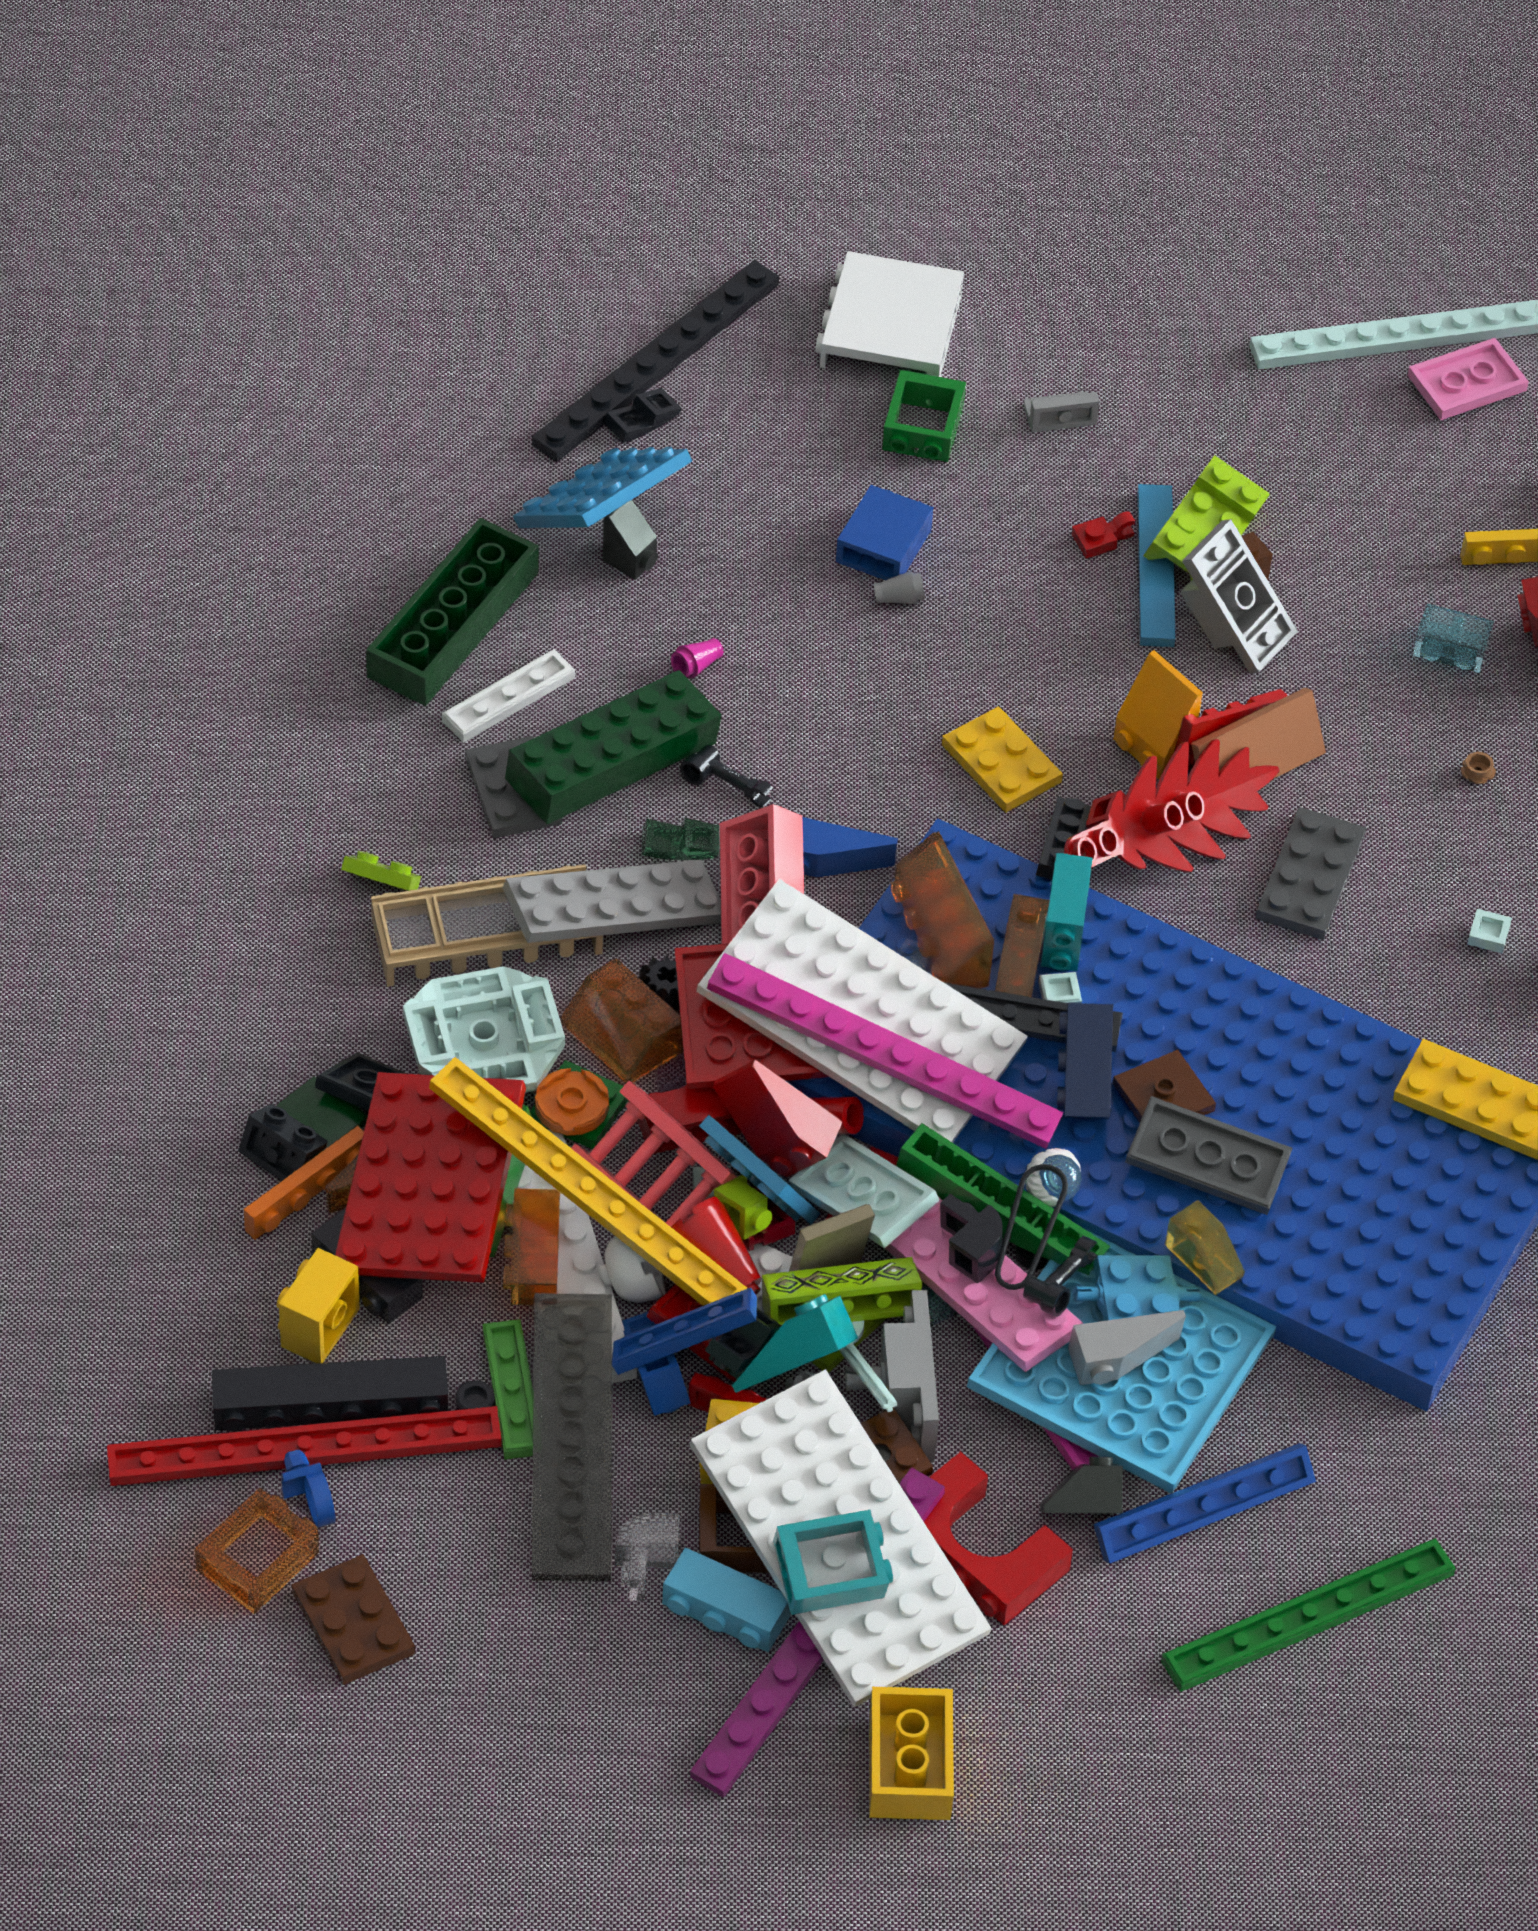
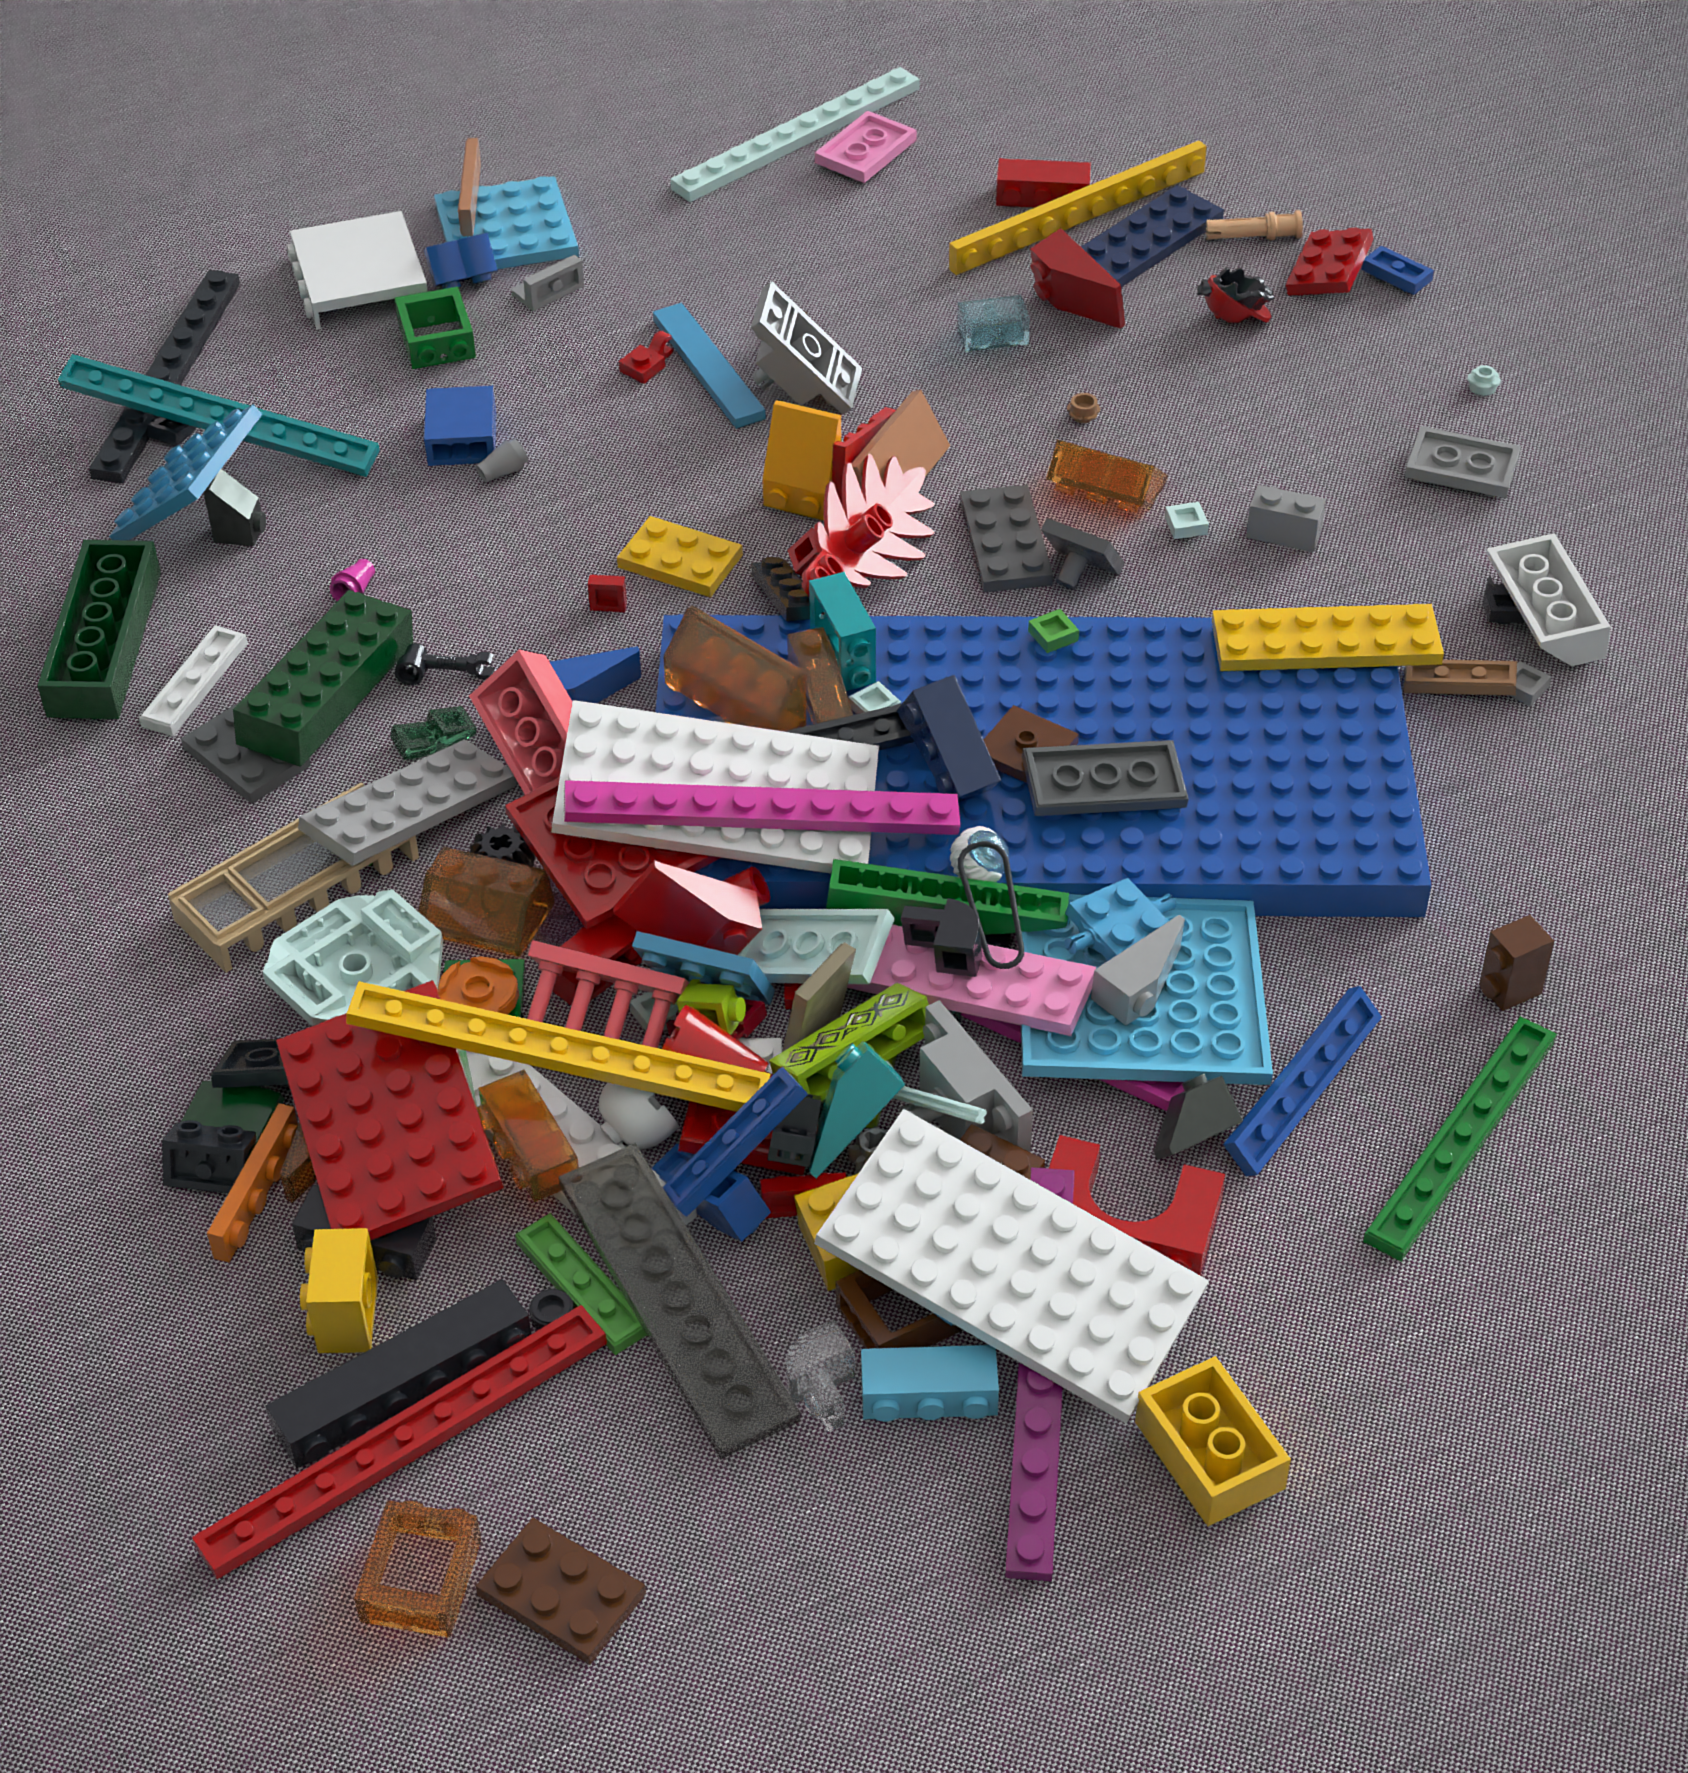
camera: 25 degrees left, 5 degrees down
blue piece [281,1450,336,1528] -> none
lime plate [341,851,421,891] -> none
teal window [773,1509,893,1615] -> none
black brick [1023,1236,1097,1317] -> none
lime piece [1143,455,1270,581] -> none
clear yellow slope [1165,1200,1245,1295] -> none
none -> teal plate [58,354,380,477]
none -> blue brick [424,233,498,289]
none -> medium azure plate [434,176,579,269]
none -> nougat tile [458,138,481,236]
none -> red plate [588,575,627,612]
none -> bright green tile [1028,609,1079,653]
none -> dark grey tile [1041,518,1125,590]
none -> clear orange slope [1046,440,1168,514]
none -> reddish brown brick [1479,914,1555,1011]

